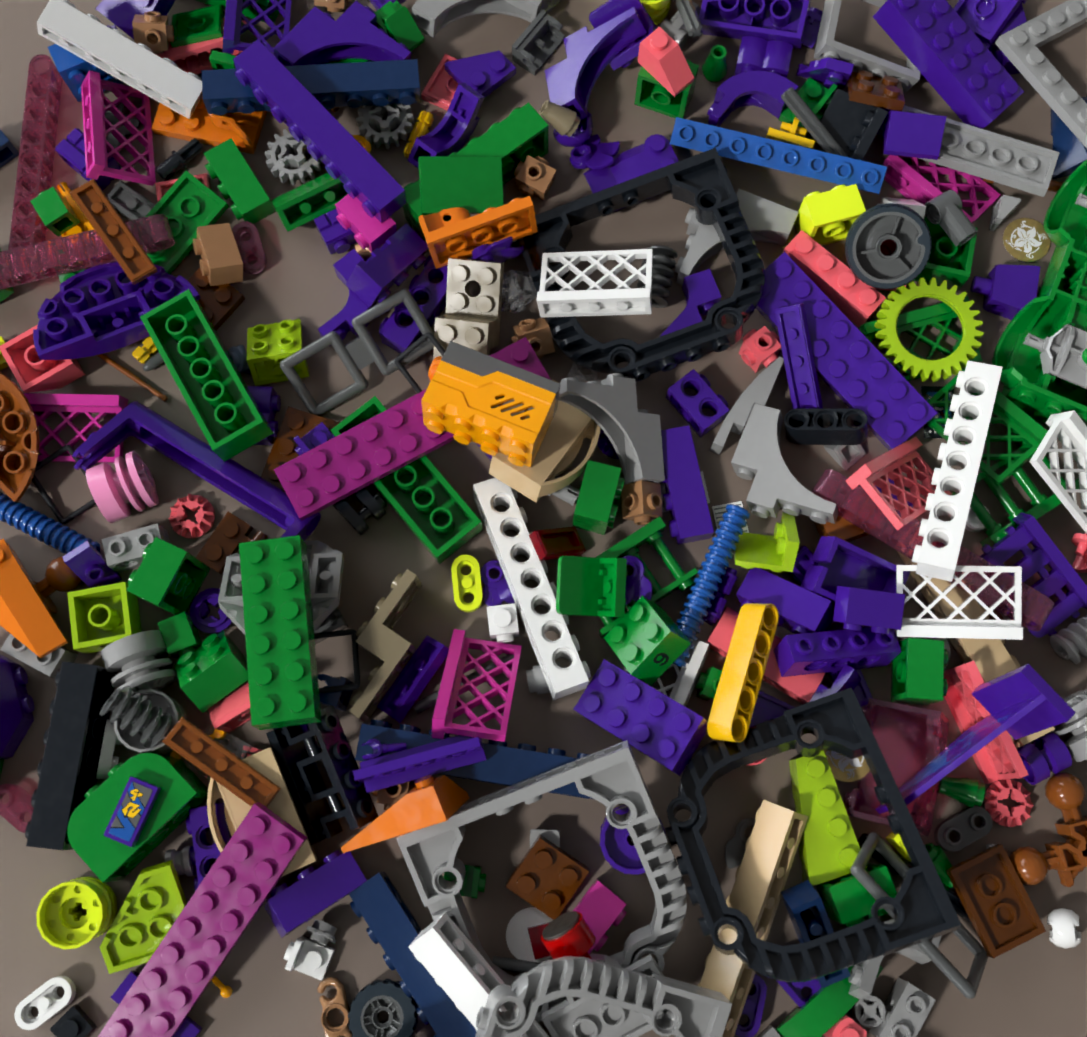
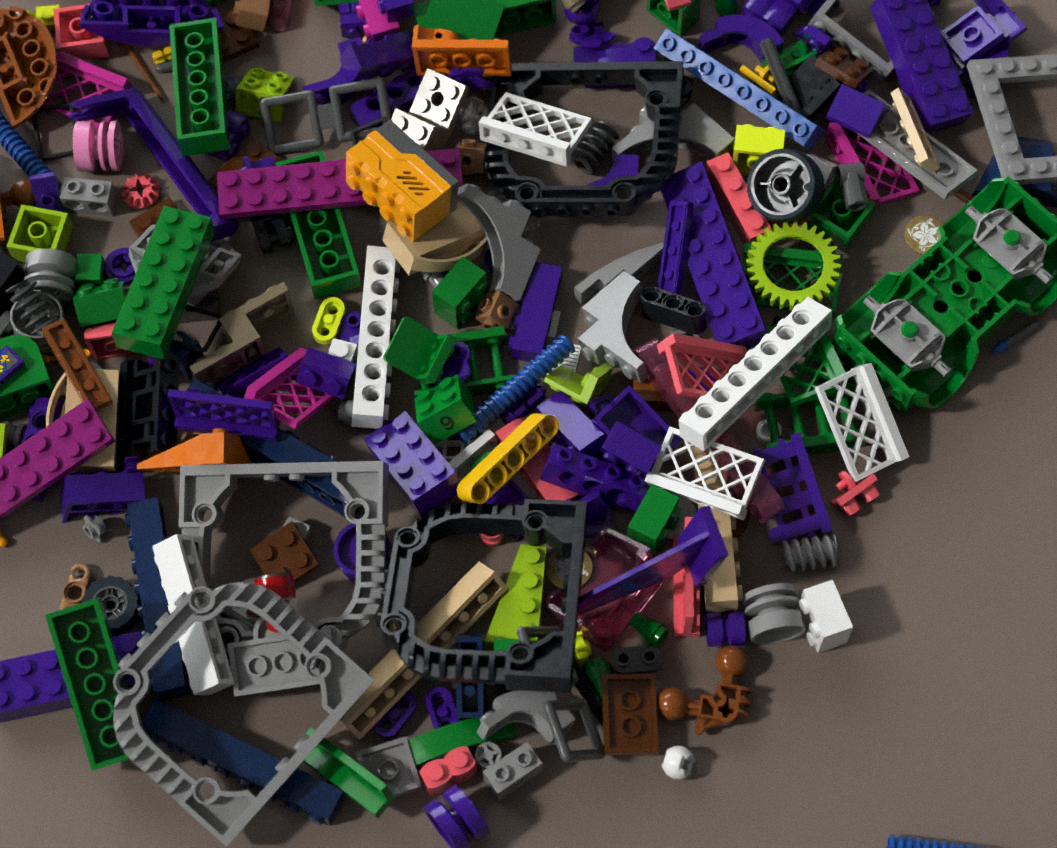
camera: 25 degrees right, 10 degrees down
green brick [126,537,210,615] -> none
white bracket [284,936,336,981] -> none
green bracket [444,864,486,899] -> none
medium nougat brick [514,155,557,200] -> none
dark red tile [529,526,586,561] -> none
dark pink brick [573,879,627,954] -> none
dark purple brick [666,369,729,438] -> none
coral brick [739,326,781,373] -> none
dark purple torso [970,264,1041,320] -> none
coral gear [984,779,1034,827] -> none
light grey slope [989,195,1022,232] -> none
none -> dark purple hand [124,456,141,473]
none -> dark purple brick [296,347,356,399]
none -> tan plate [891,88,940,173]

